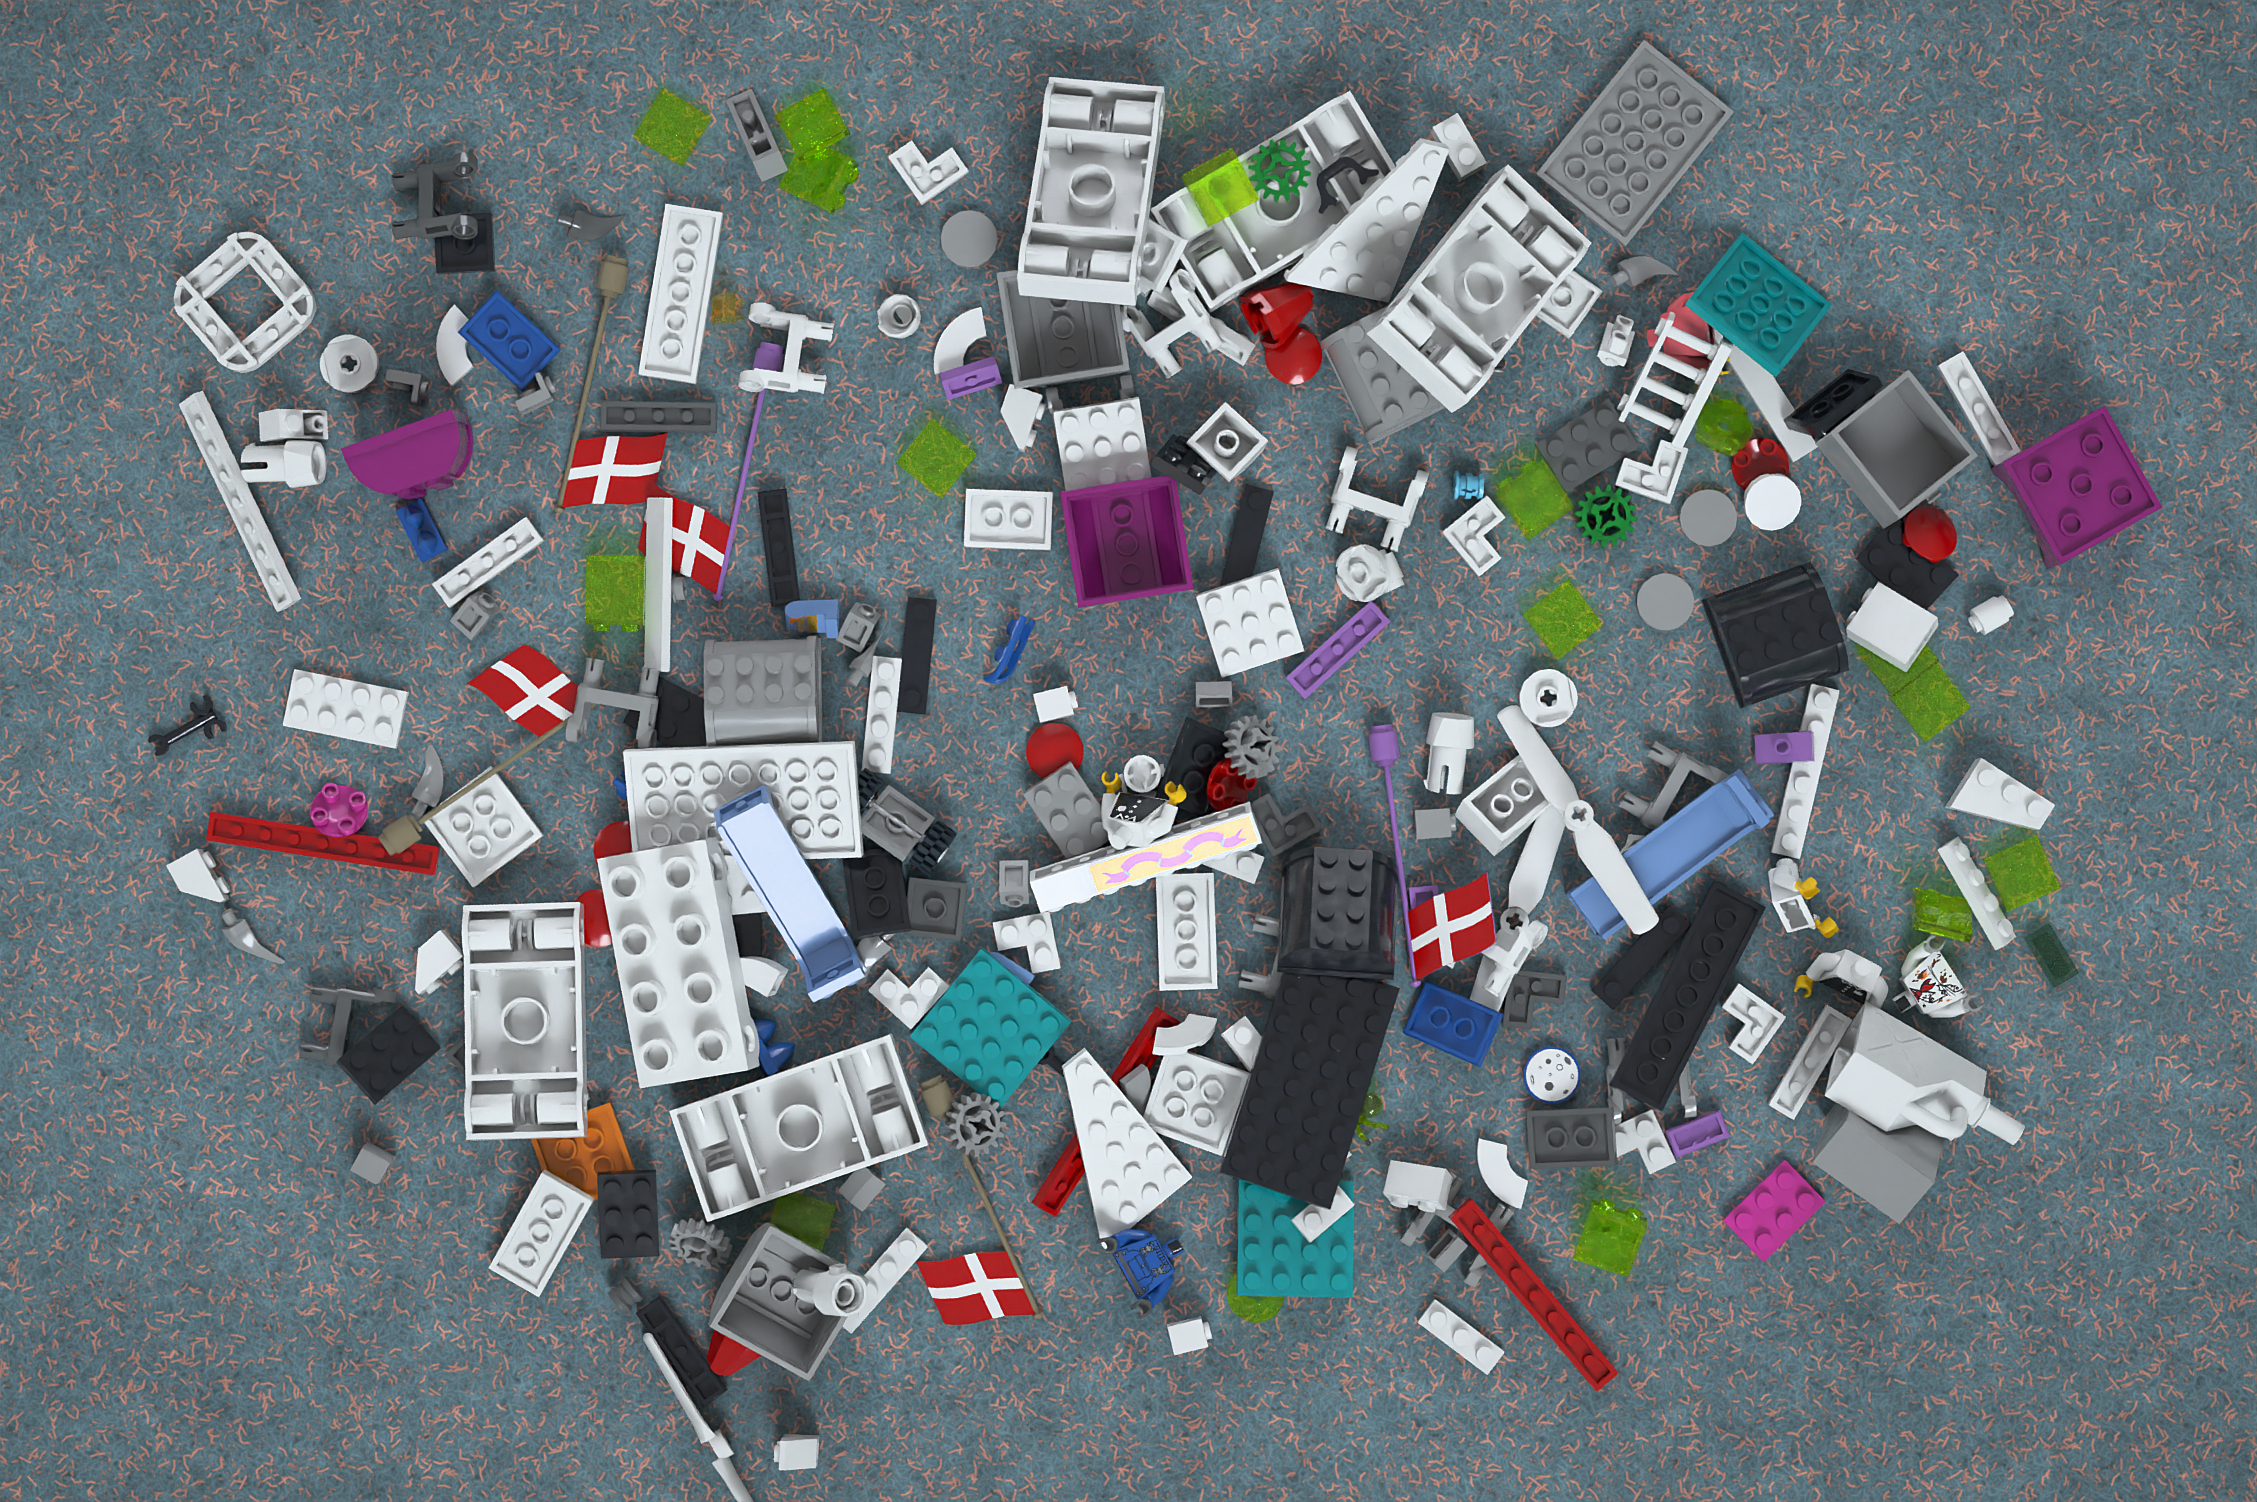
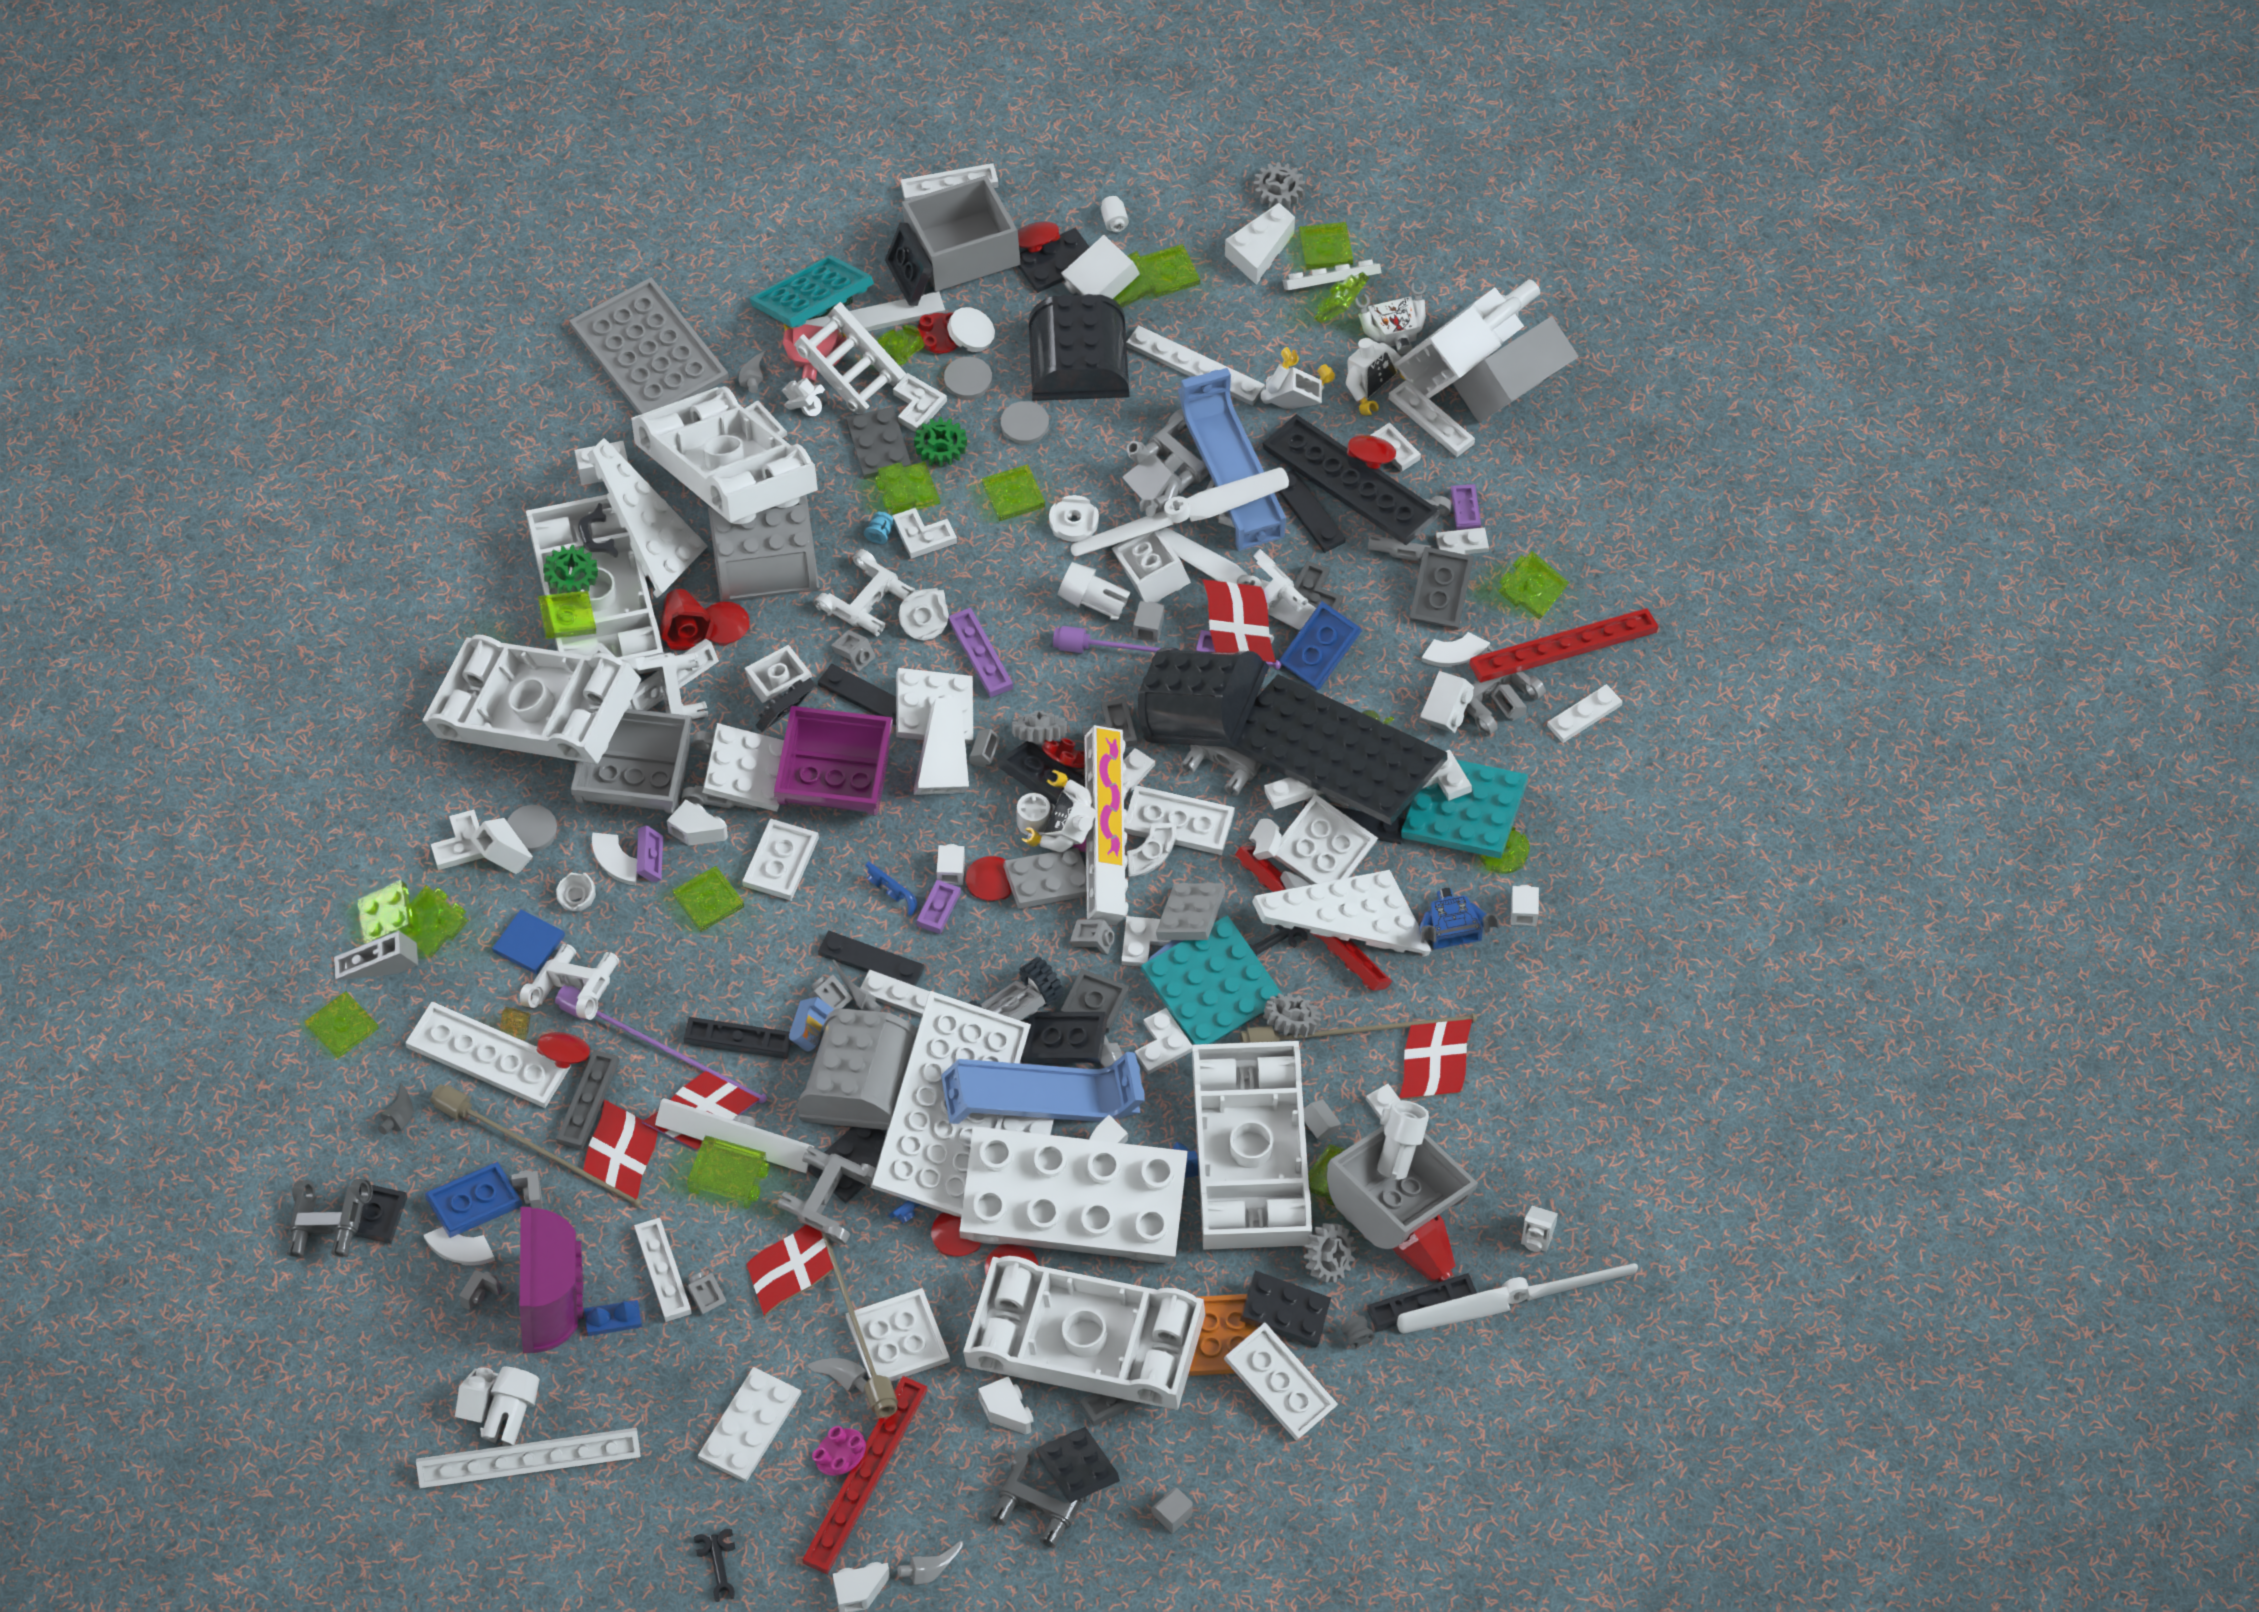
camera: 80 degrees left, 30 degrees down
white plate [174,232,317,373] -> none
white plate [320,335,379,393] -> none
white tile [1523,1046,1580,1104] -> none
dark pink plate [1722,1160,1826,1262] -> none
medium lavender plate [1754,731,1815,765] -> none
magenta container [1991,406,2163,569] -> none
clear green plate [2023,923,2079,988] -> none
none -> white slope [471,818,533,874]
none -> blue tile [492,909,565,975]
none -> red dish [536,1032,590,1068]
none -> light grey bracket [831,630,875,671]
none -> white slope [914,695,969,795]
none -> medium lavender plate [916,880,961,935]
none -> light grey torso [1122,441,1184,517]
none -> white tile [1127,822,1177,878]
none -> light grey plate [1156,882,1225,940]
none -> light grey gear [1253,162,1305,209]
none -> red dish [1347,435,1396,469]

